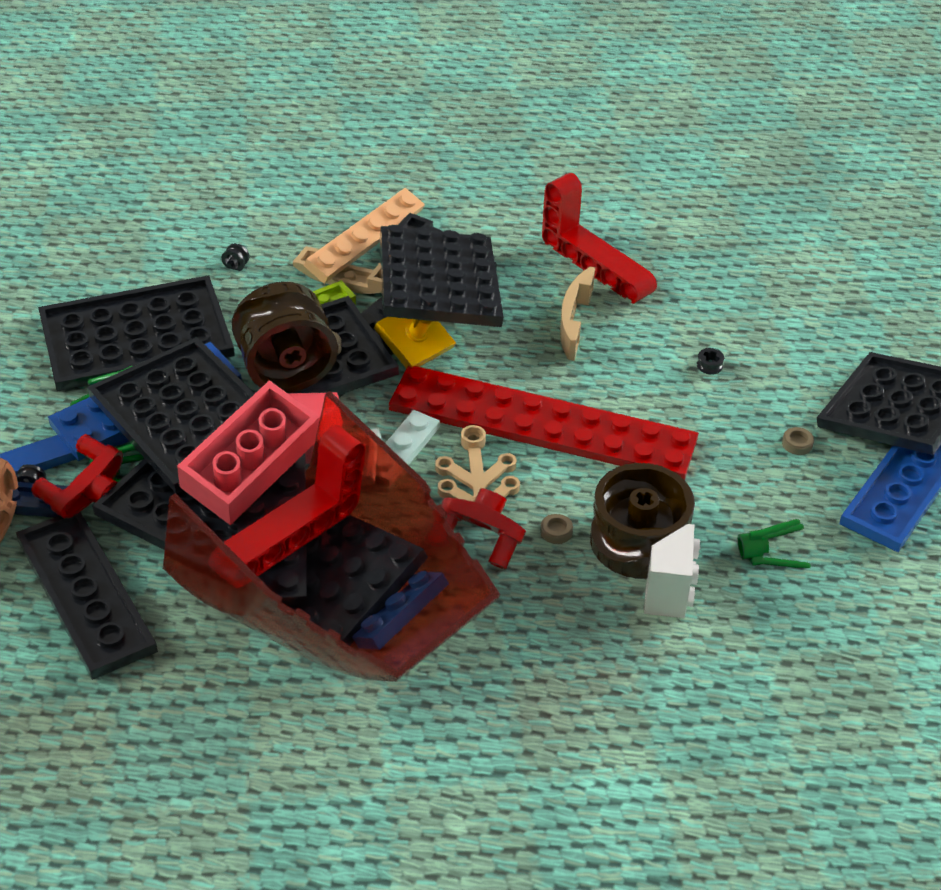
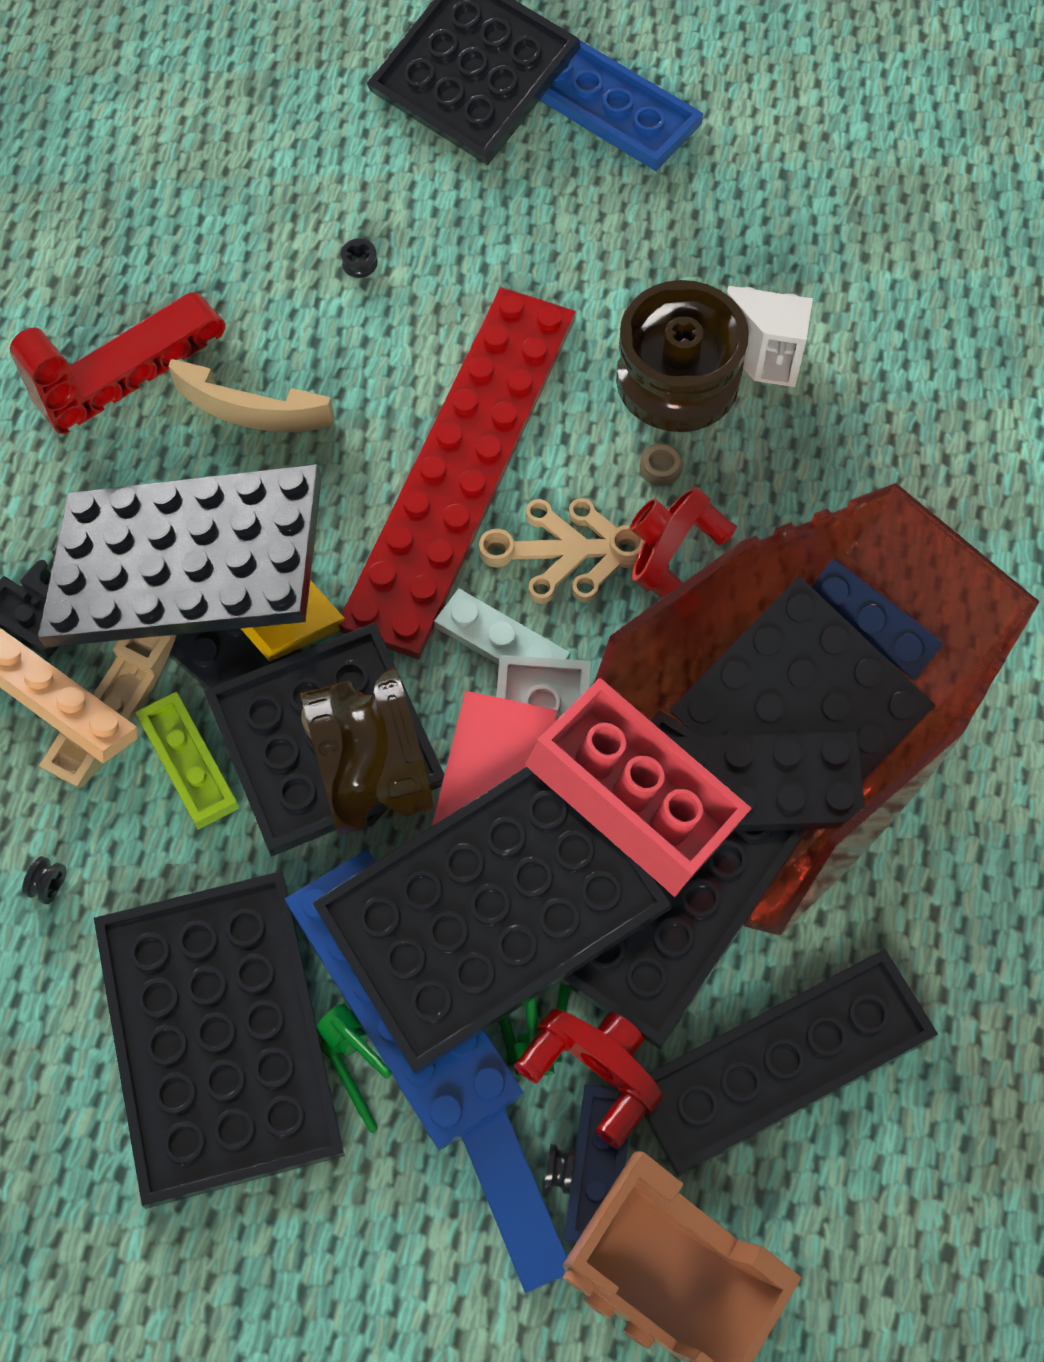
camera: 85 degrees left, 20 degrees up
red beam [212,425,366,586] -> none
green plant [737,519,811,568] -> none
dark tan tile [782,427,814,455] -> none

